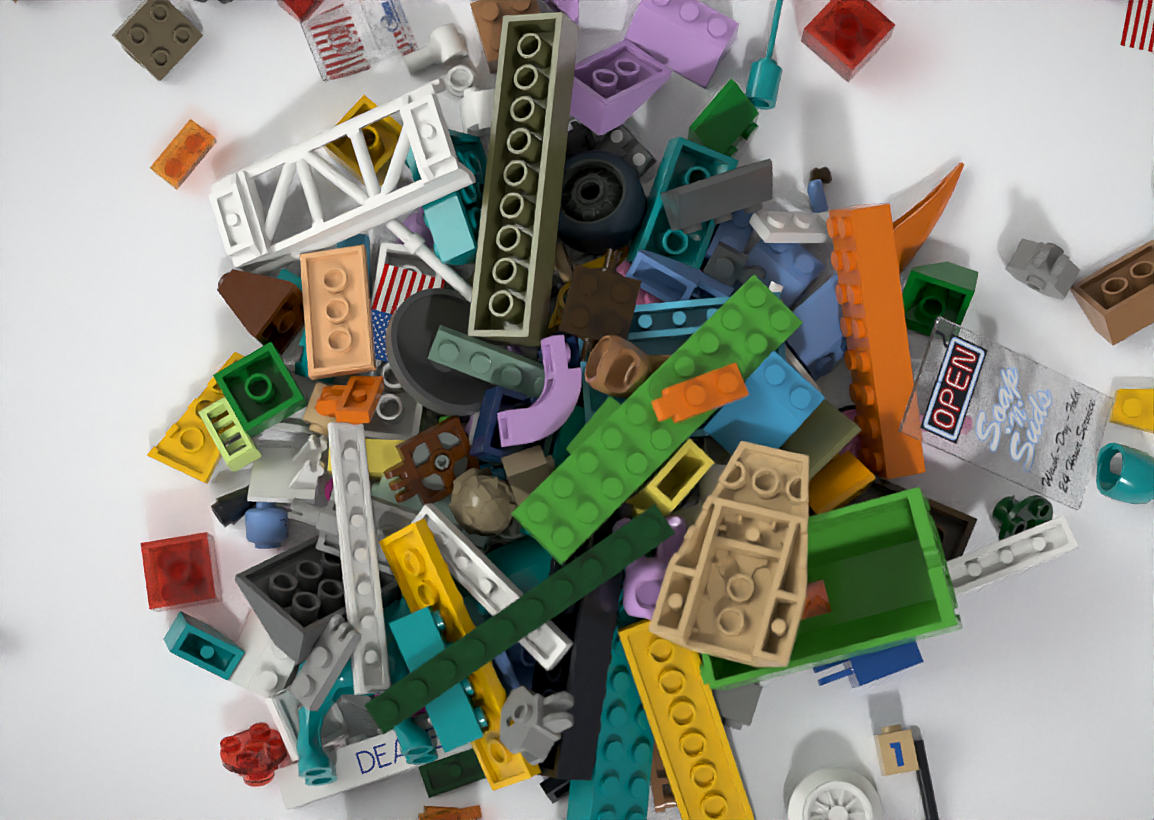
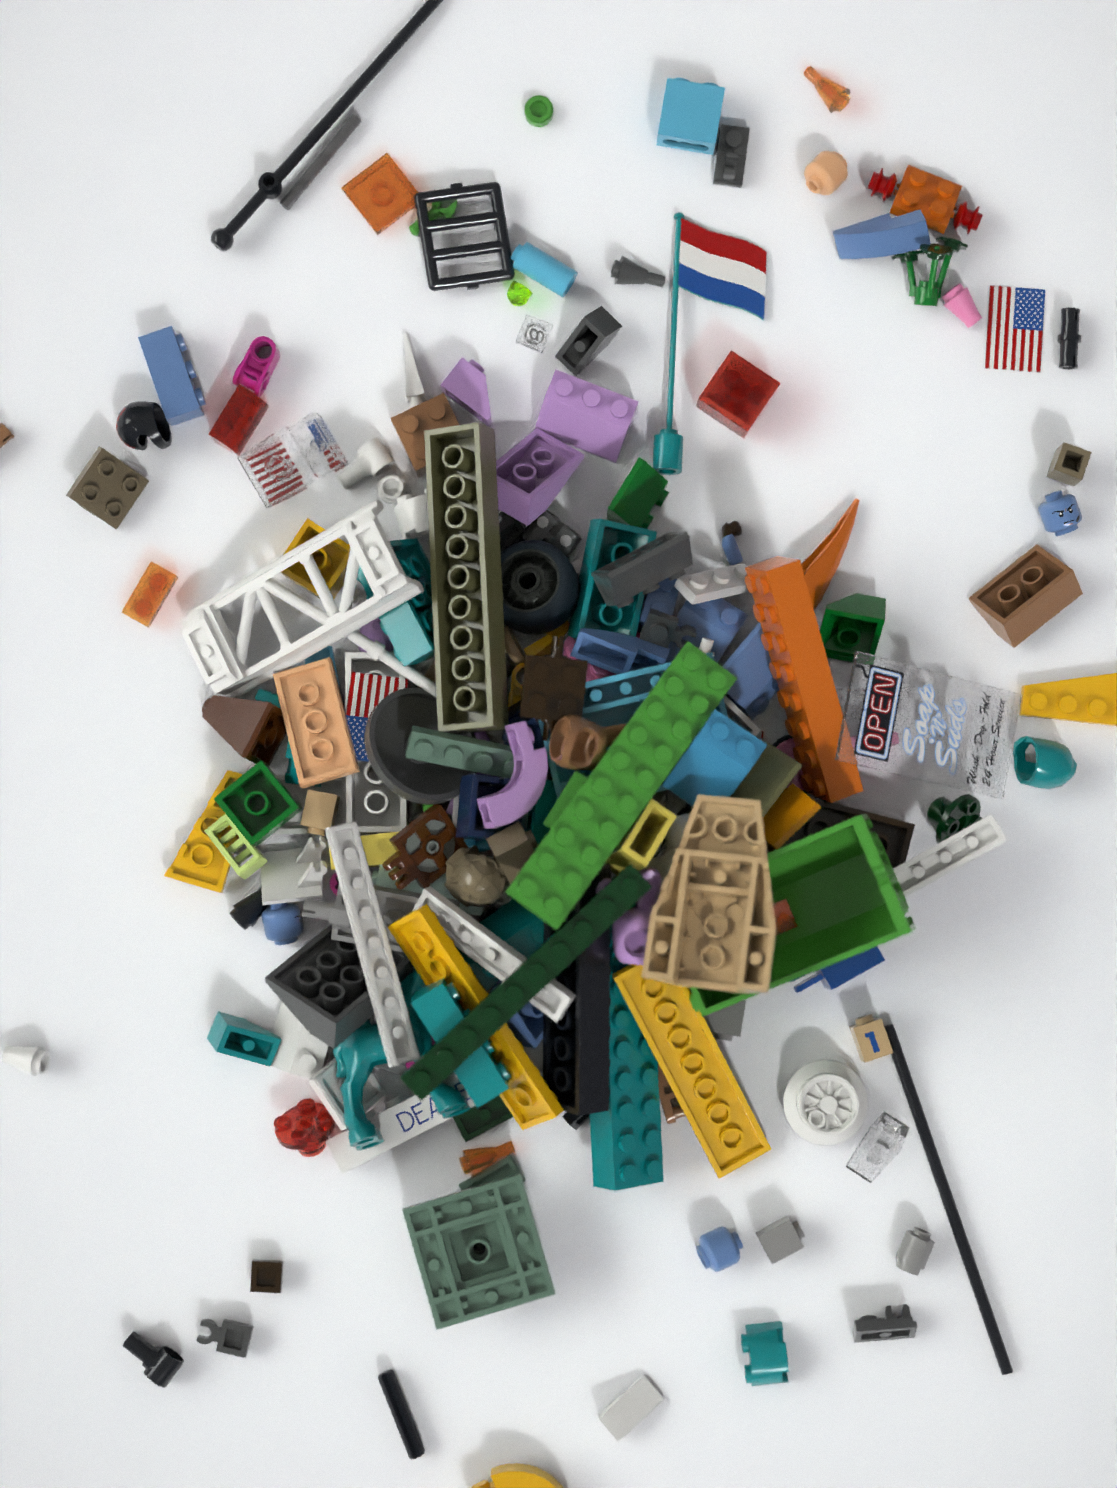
camera: 15 degrees left, 5 degrees up
clear red brick [140,532,223,612] -> none
light grey hinge [289,614,361,711] -> none
orange hinge [315,376,385,425] -> none
light grey hinge [500,685,574,765] -> none
orange hinge [651,362,749,424] -> none
light grey hinge [1005,238,1080,301] -> none

